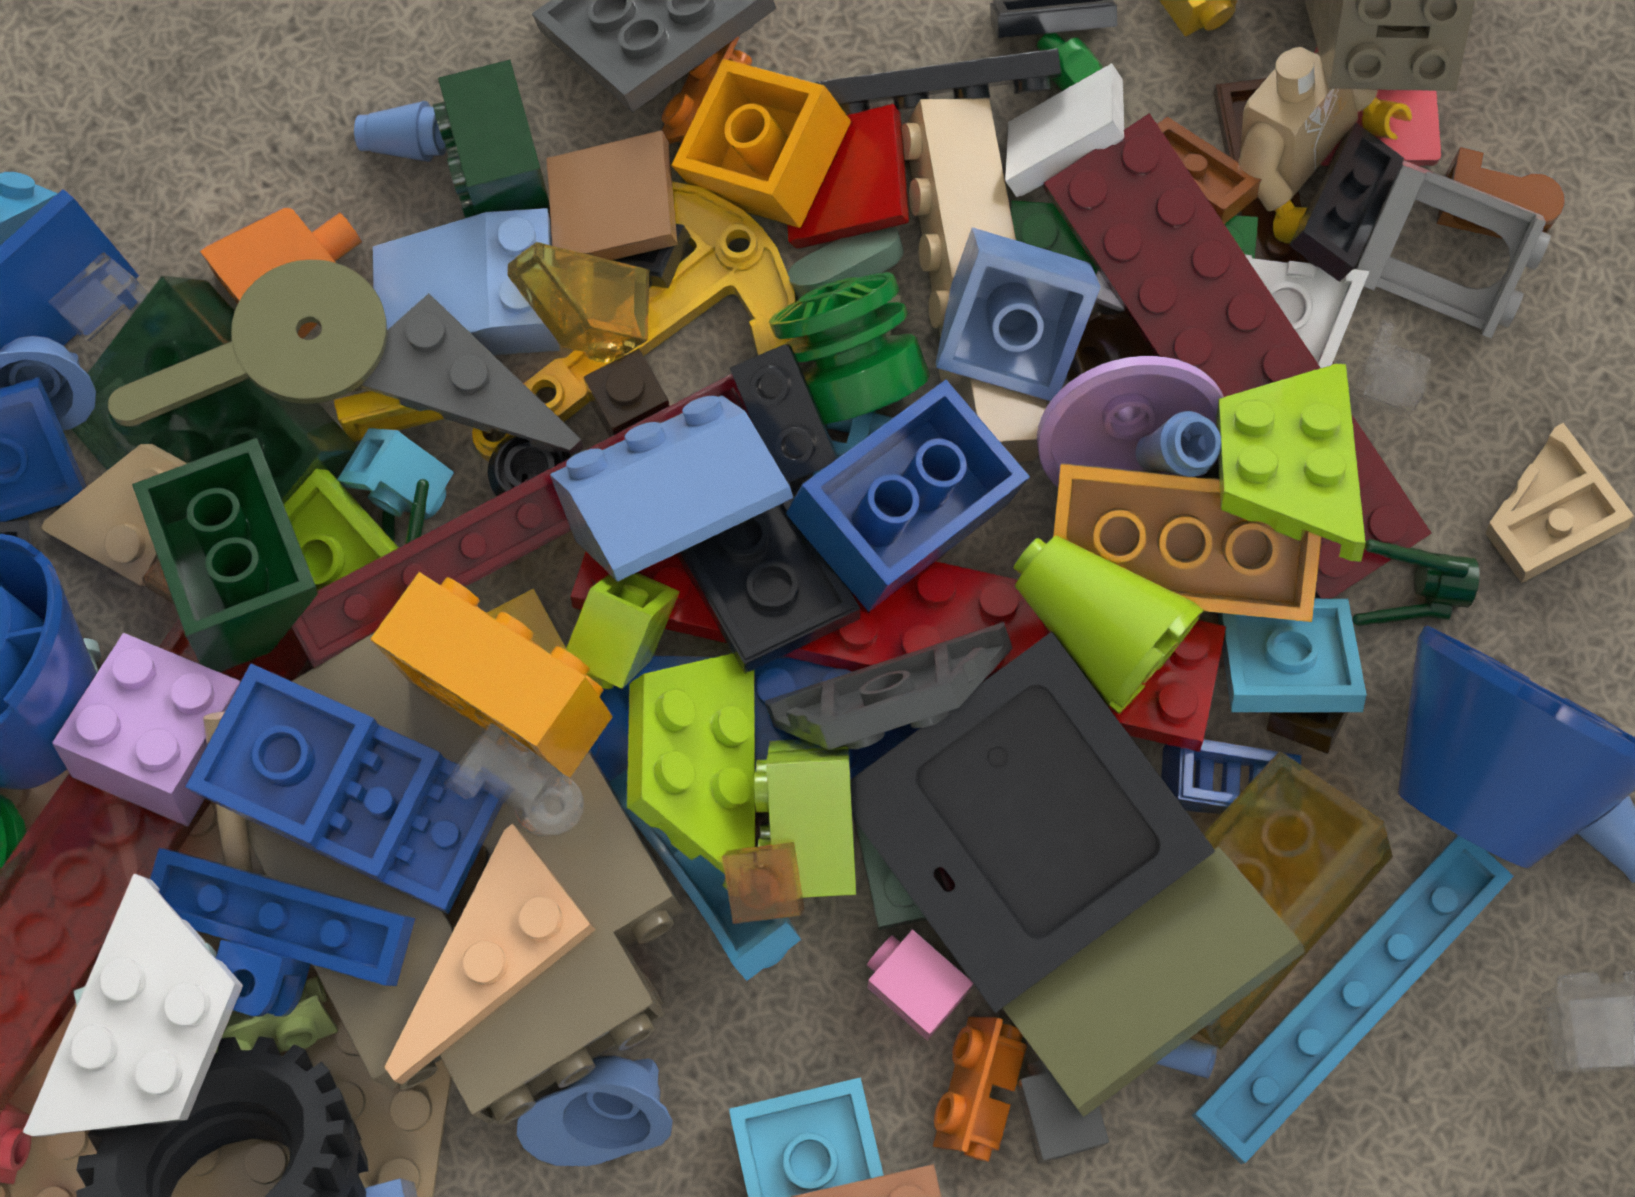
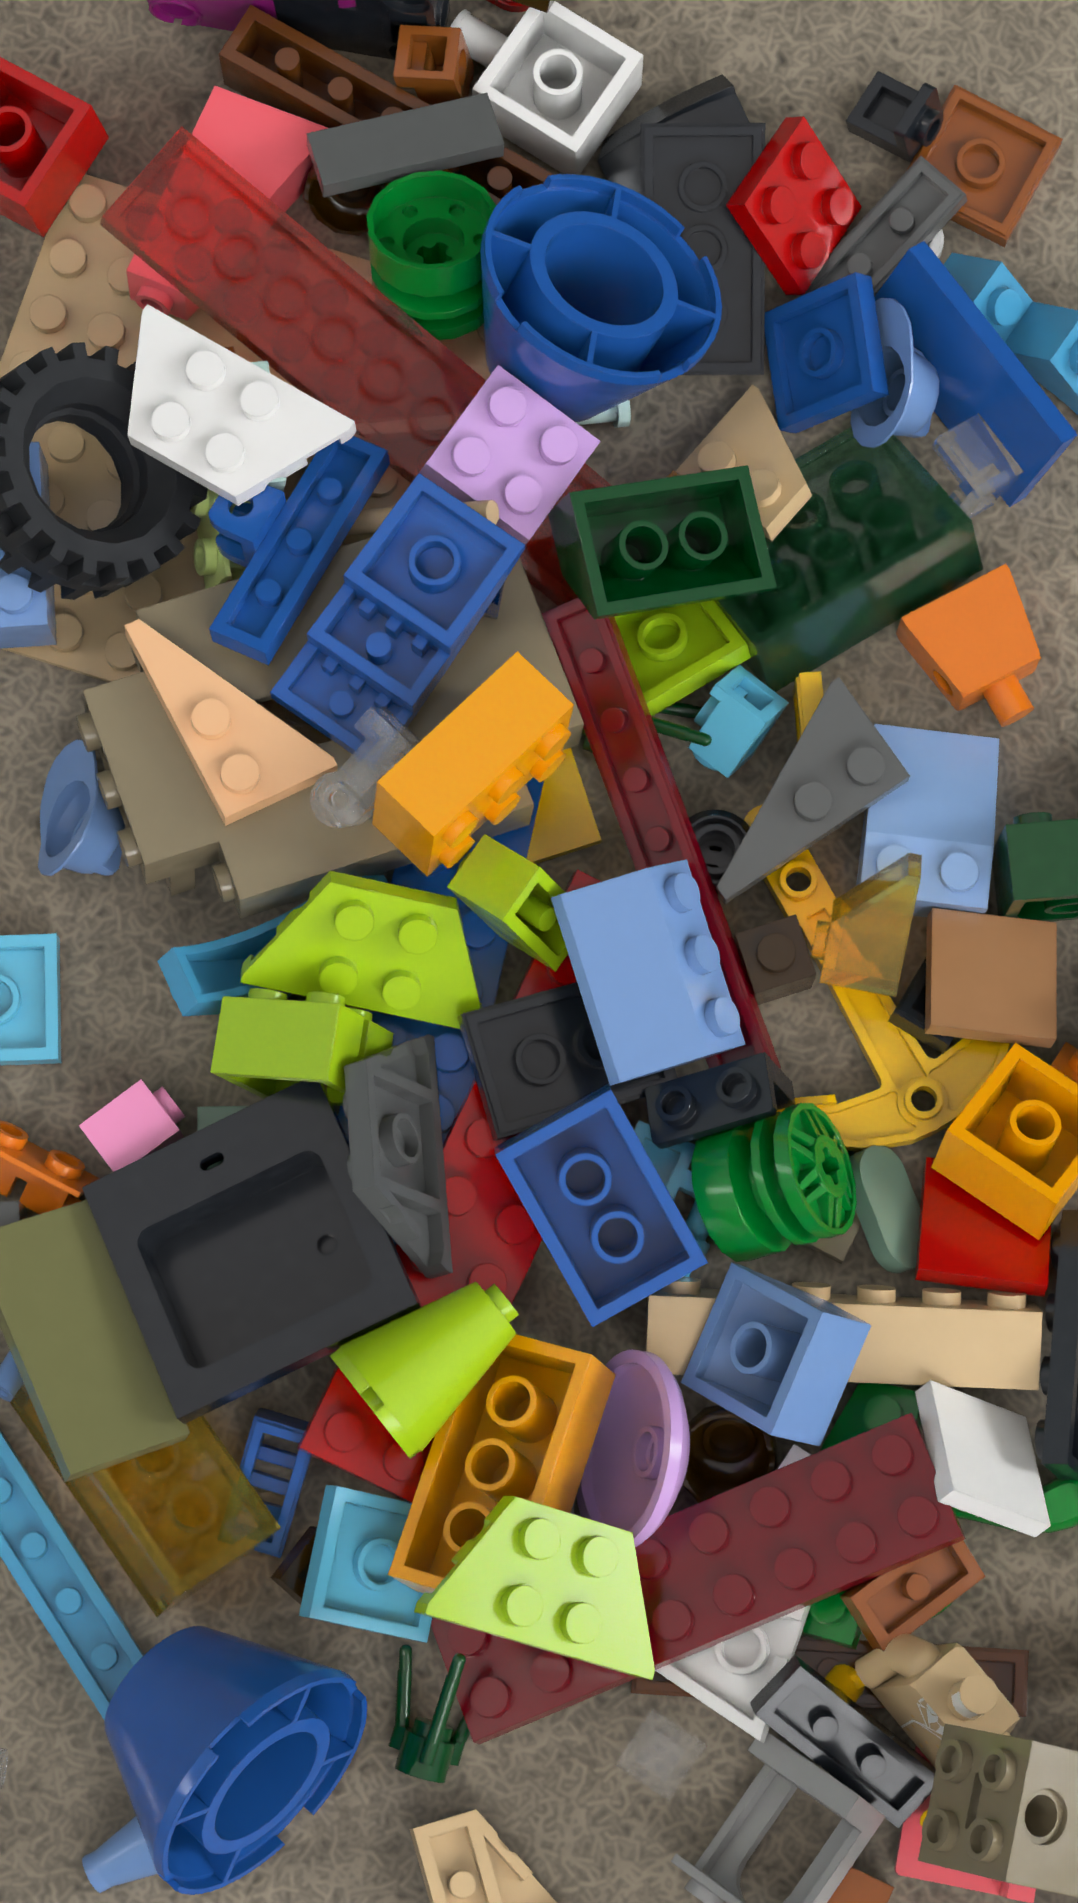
camera: 100 degrees right, 5 degrees up
olive piece [108,260,388,426] -> none
clear orange plate [722,842,805,924] -> none
medium blue cone [1135,411,1221,477] -> none

